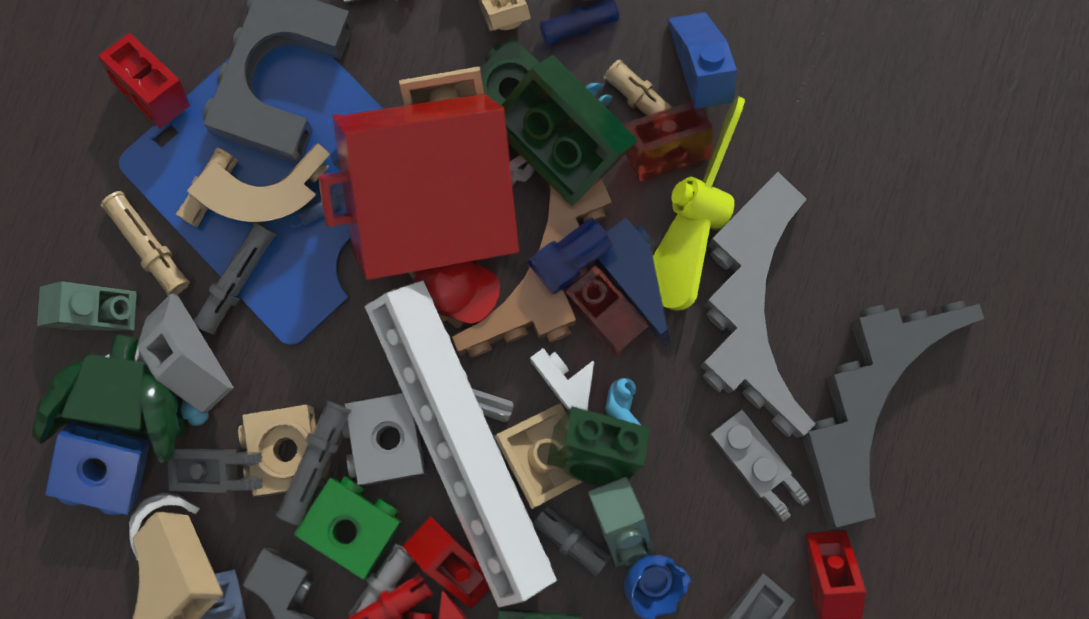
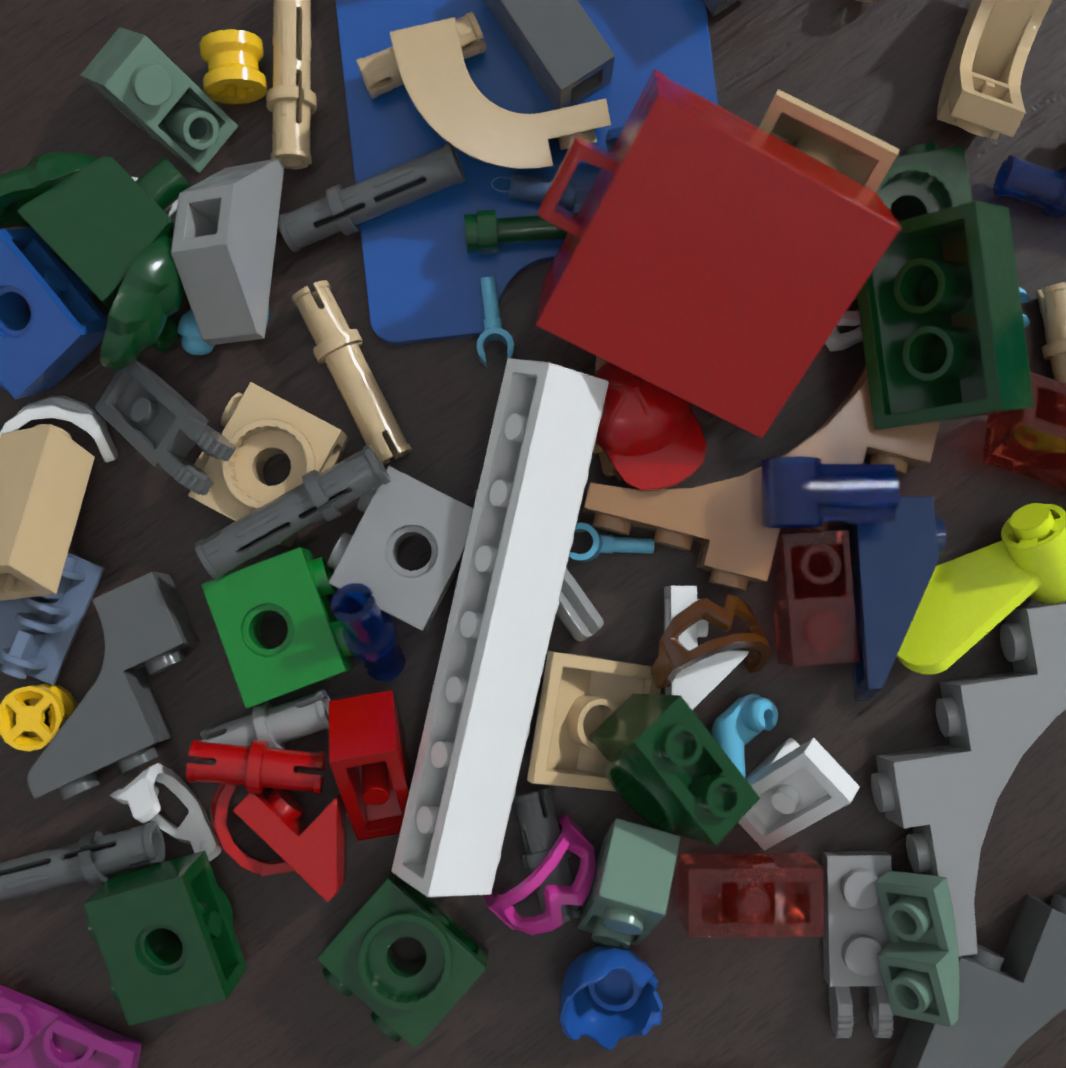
camera: 35 degrees right, 5 degrees up
none -> yellow wheel [199,29,267,104]
none -> tan pin [291,280,412,465]
none -> clear blue pin [331,583,405,681]
none -> dark green bar [464,210,579,254]
none -> medium azure hand [477,276,515,367]
none -> dark pink helmet [483,813,596,935]
none -> medium azure hand [569,522,655,562]
none -> reddish brown helmet [650,594,773,689]
none -> clear red brick [679,853,824,937]
none -> white slope [738,738,860,851]
none -> sand green slope [875,870,960,1027]

